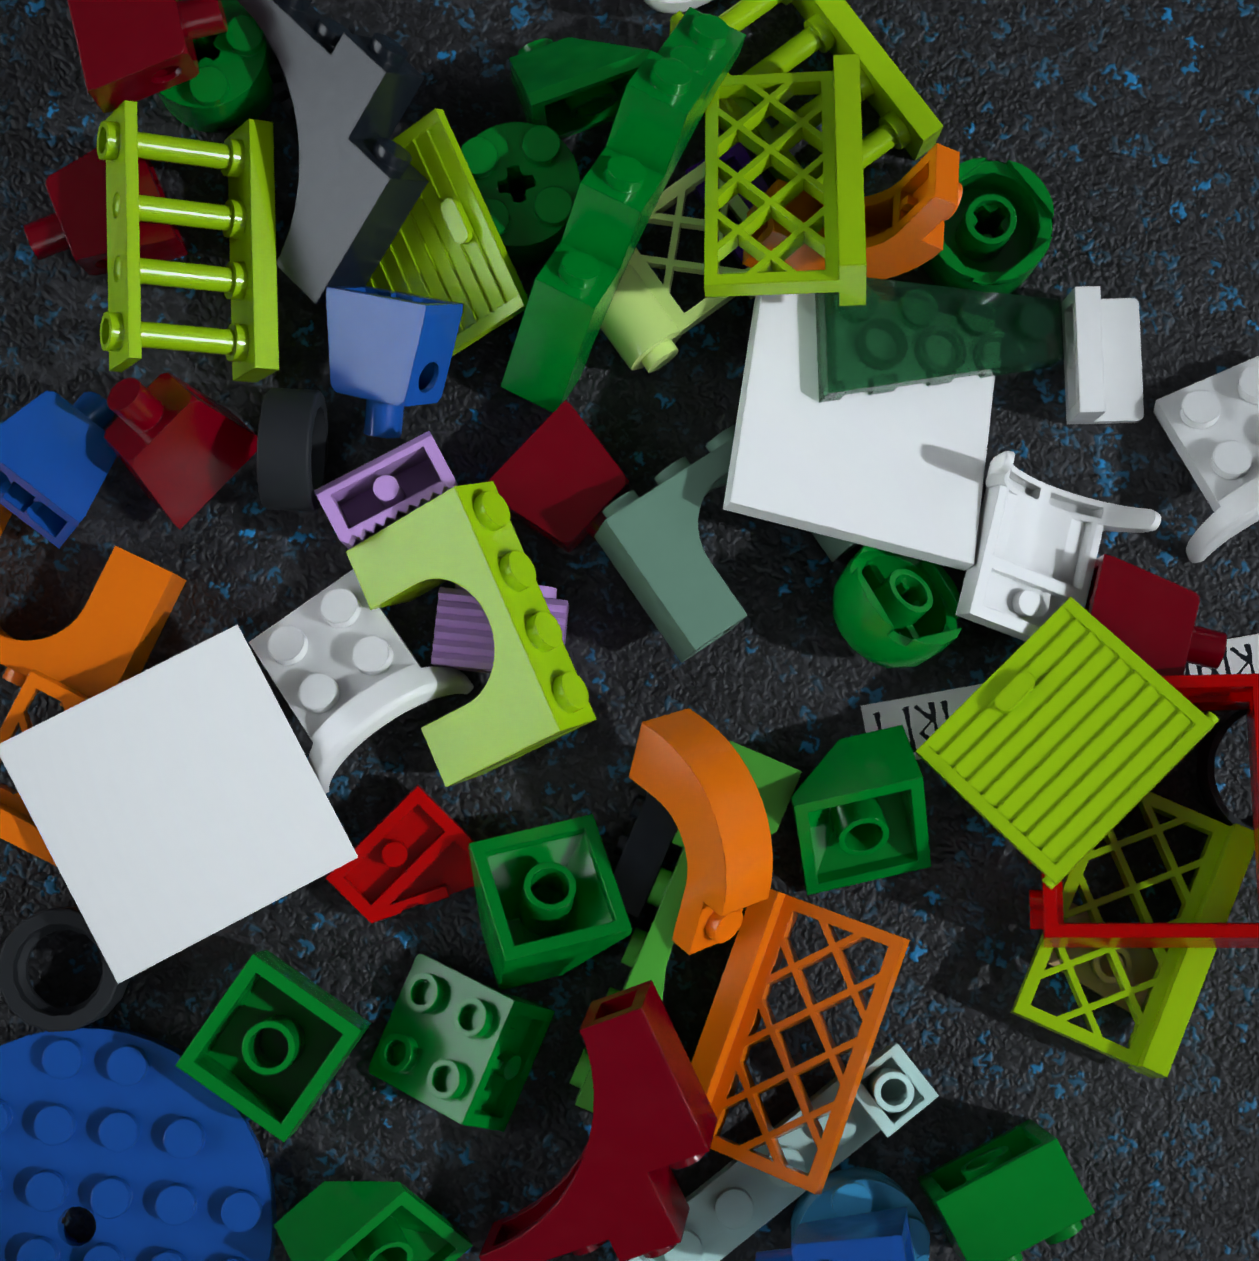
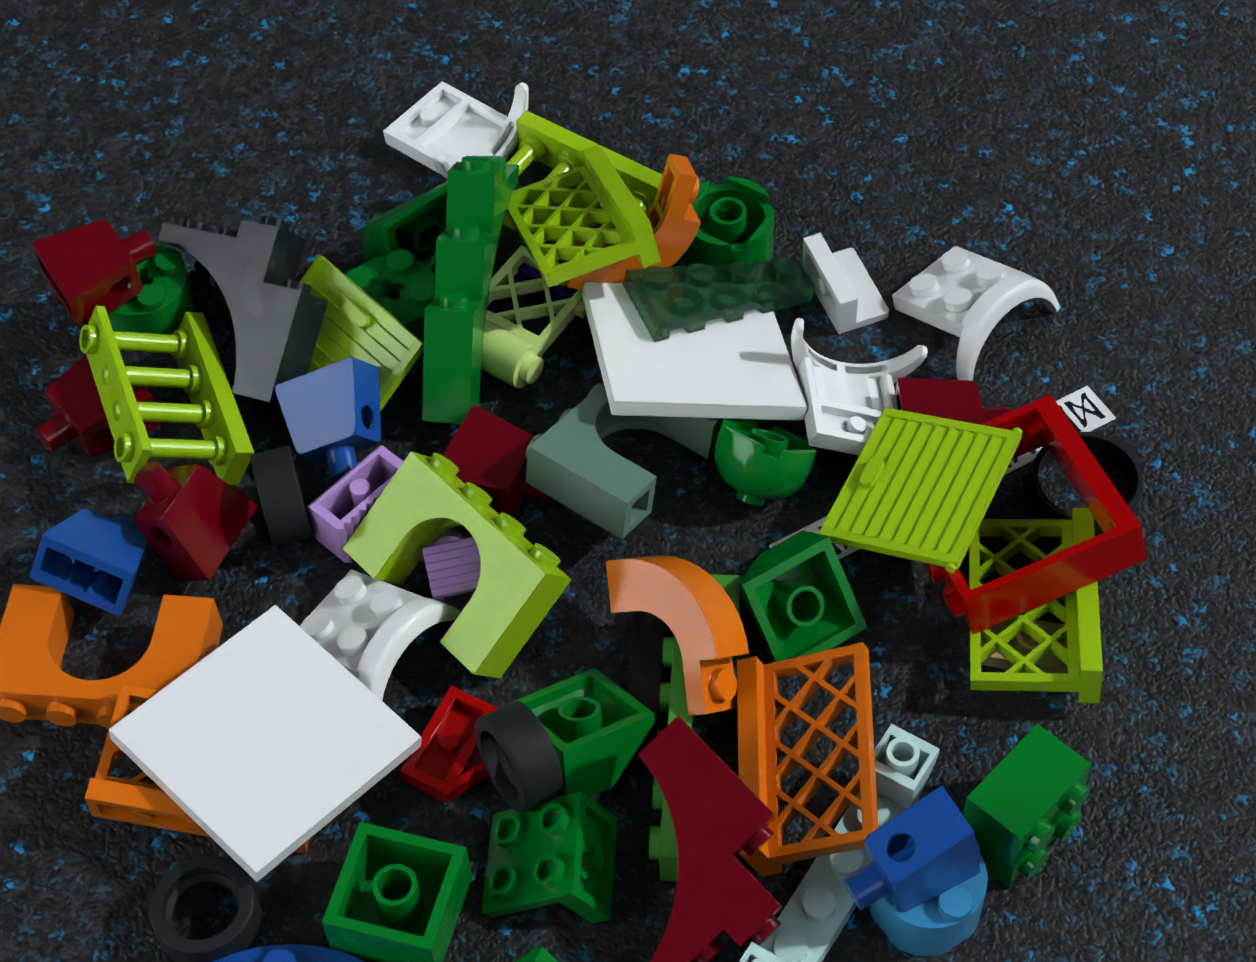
camera: 15 degrees left, 30 degrees down
none -> black tyre [474,701,563,812]

